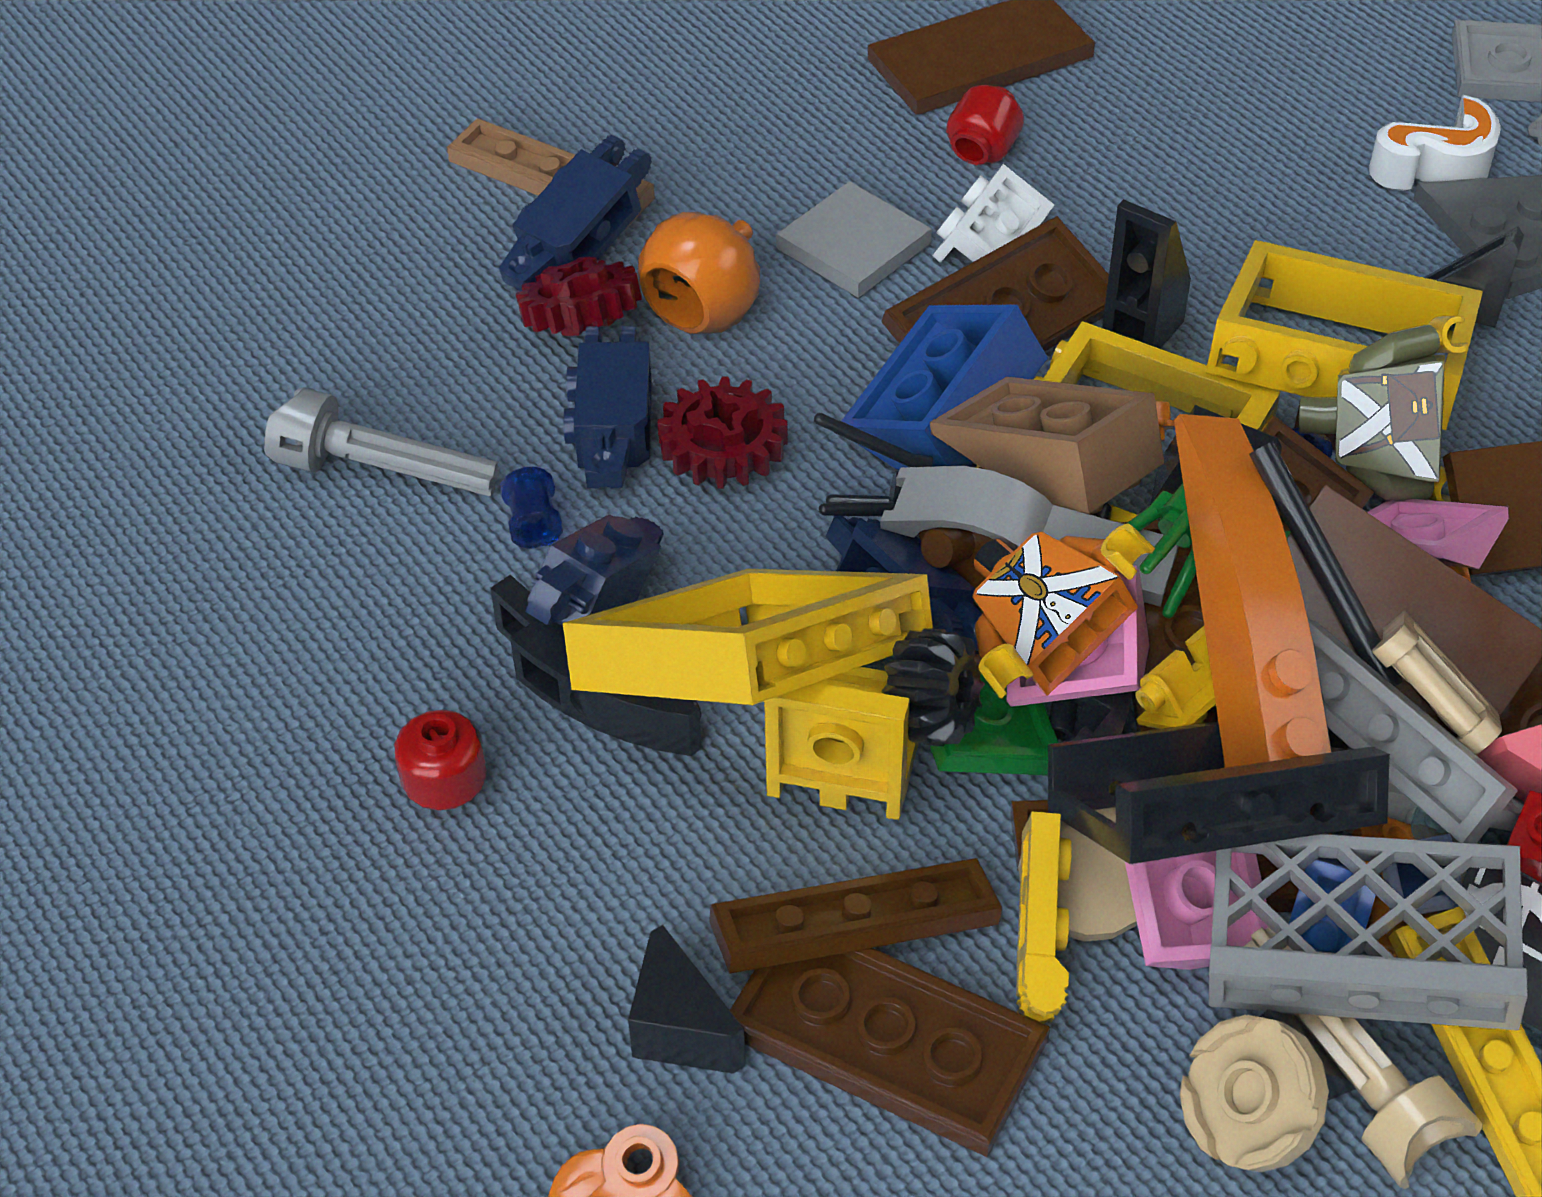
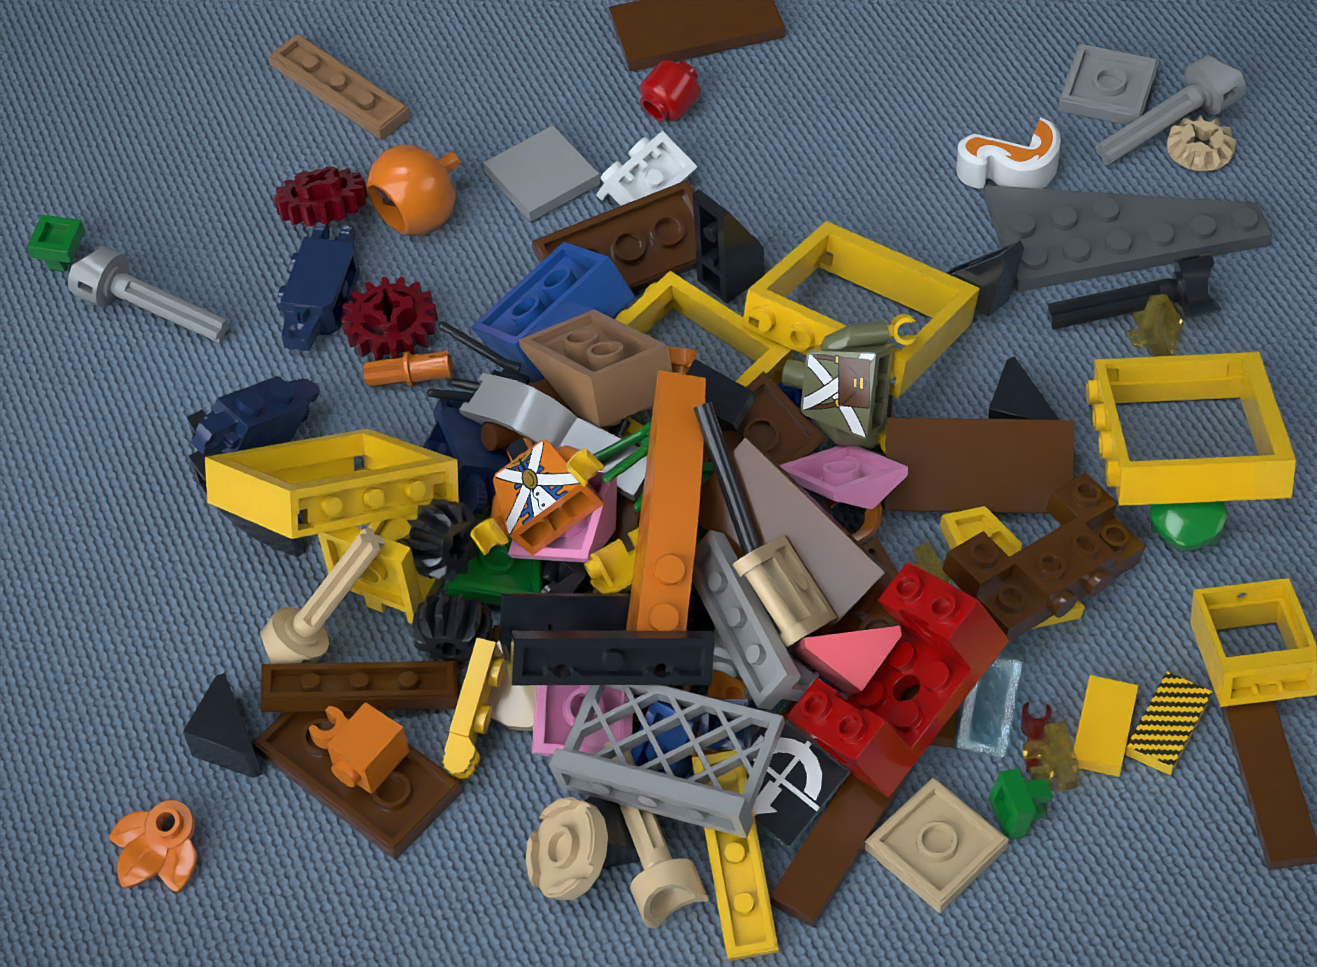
camera: 15 degrees right, 5 degrees up
red head [394,709,487,811] -> none
dark blue hinge [498,135,652,292] -> none
clear blue bush [500,467,563,549] -> none
none -> green tile [27,215,85,272]
none -> tan piece [260,528,385,664]
none -> orange brick [308,702,410,794]
none -> orange axle [363,350,453,387]
none -> black gear [411,592,494,664]

